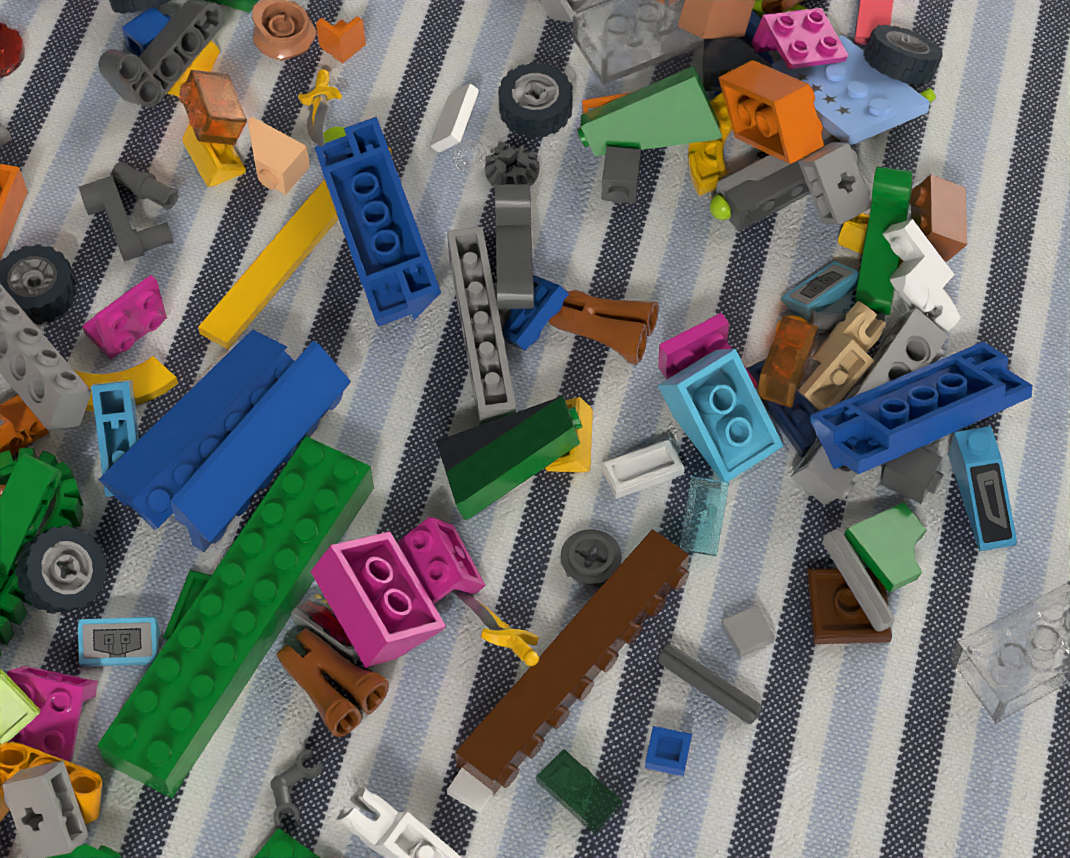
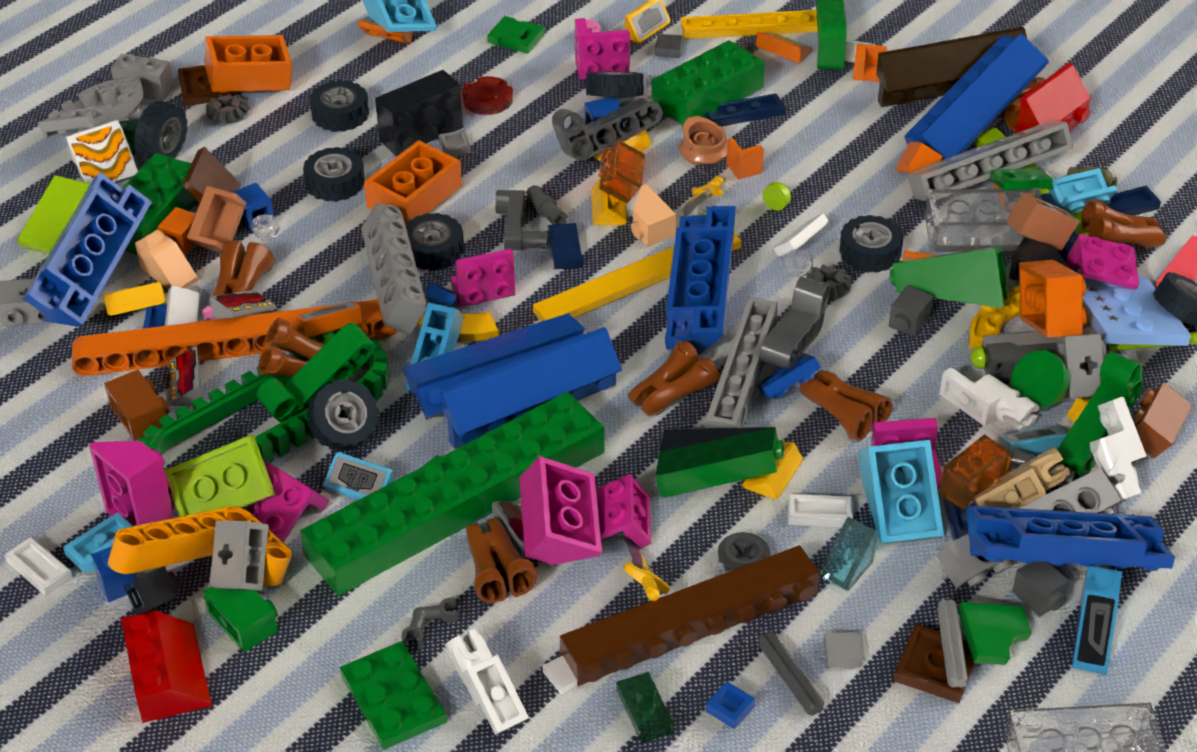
camera: 25 degrees right, 15 degrees down
none -> blue plate [425,281,457,307]
none -> dark blue tile [548,223,583,269]
none -> dark orange piece [628,341,720,416]
none -> lime tile [762,182,791,211]
none -> white plate [940,367,1039,432]
none -> green tile [1010,350,1070,411]

